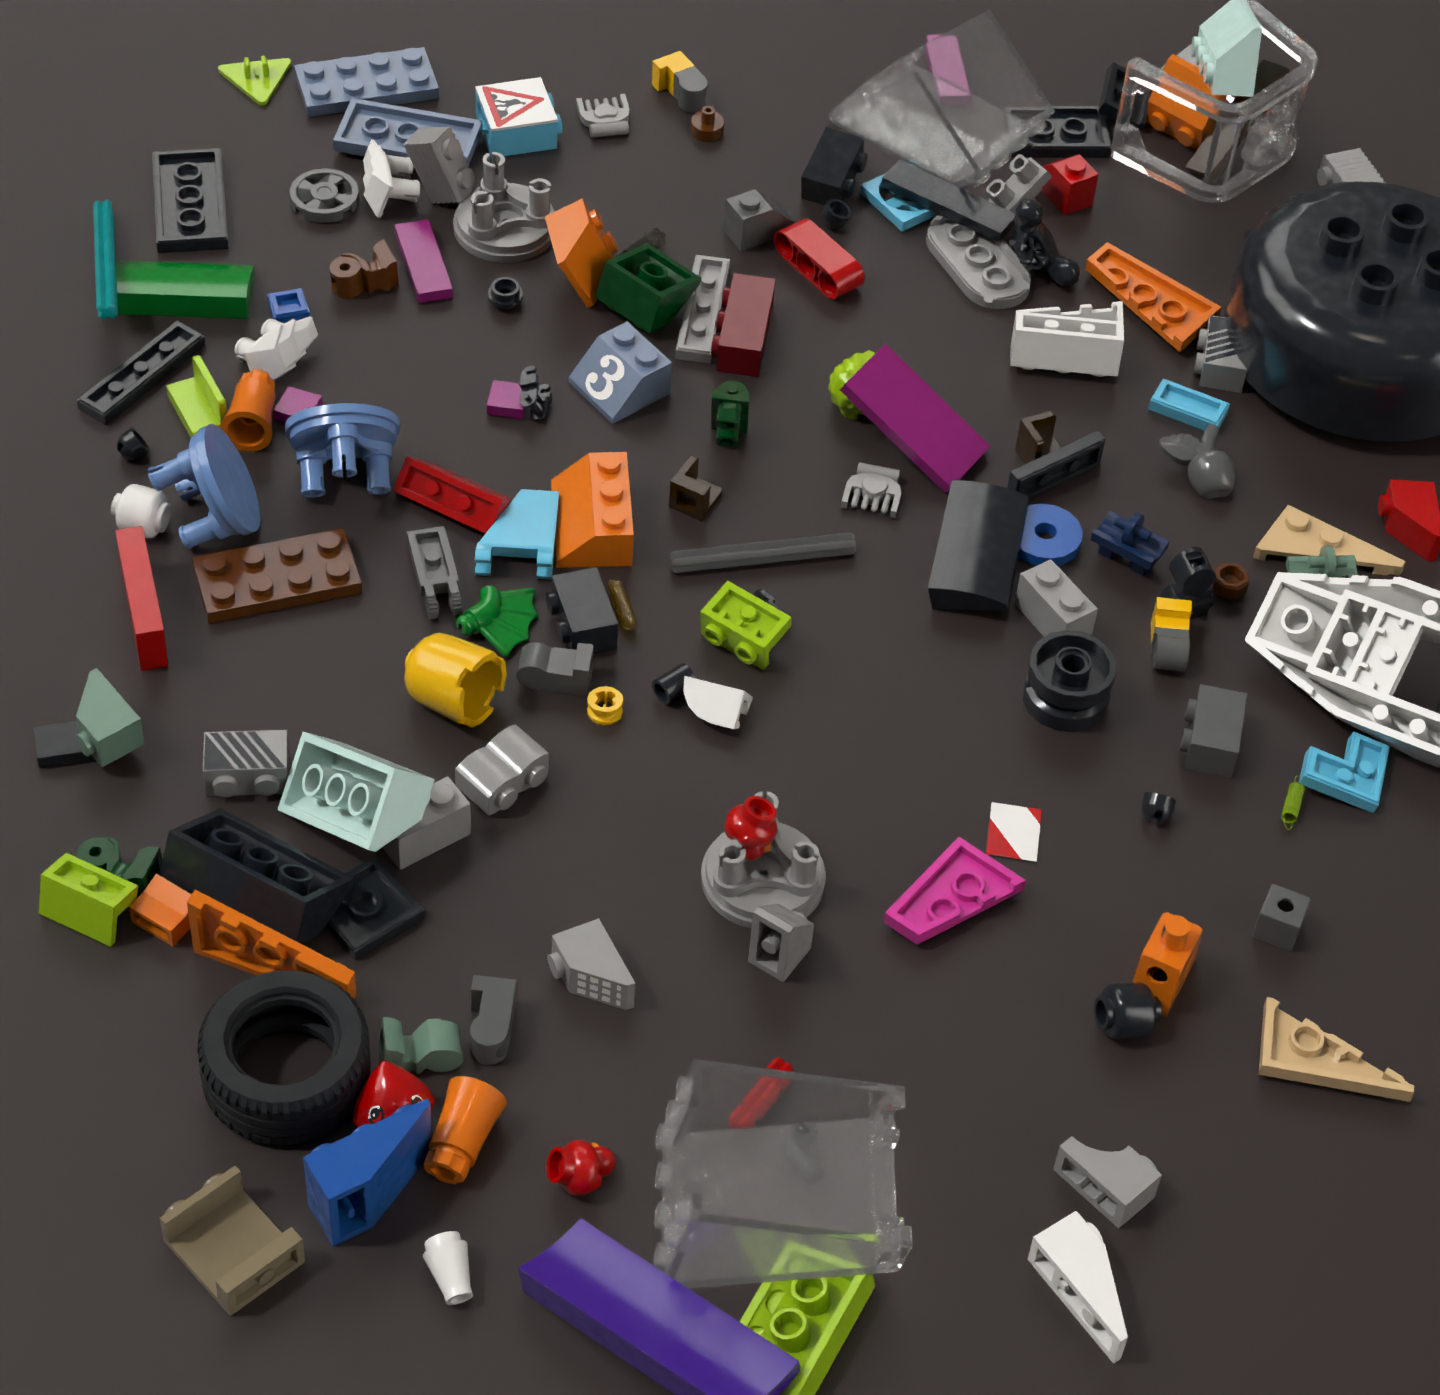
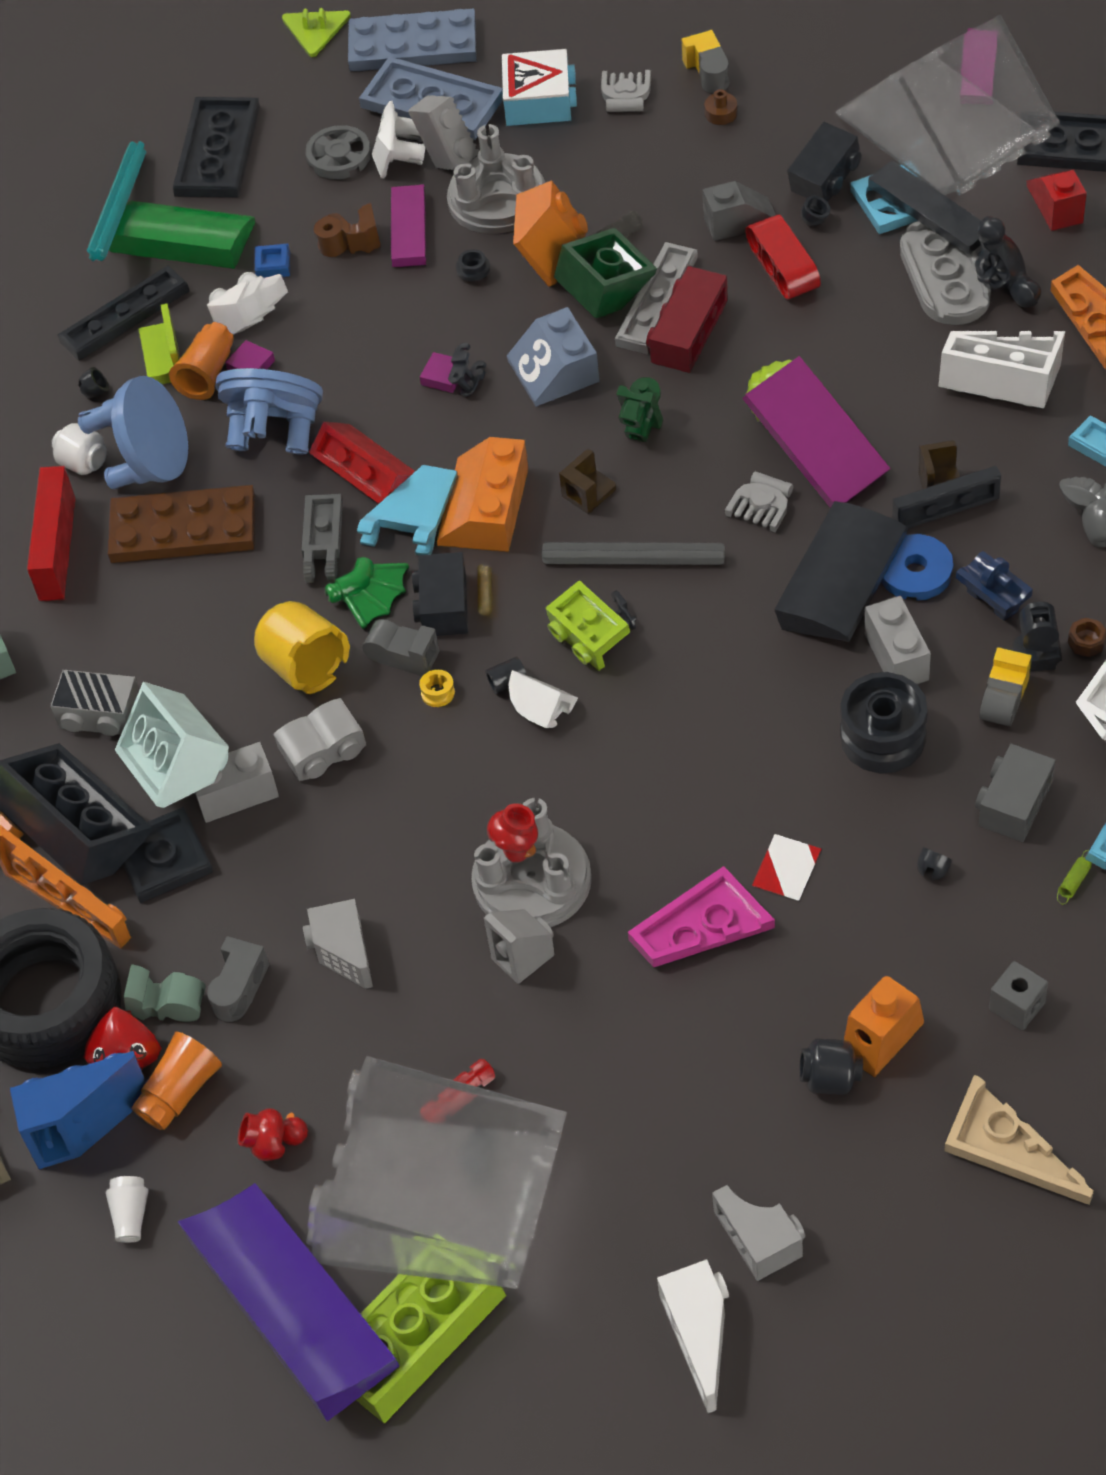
camera: 25 degrees right, 5 degrees up
light grey hips [986,154,1052,213] -> none

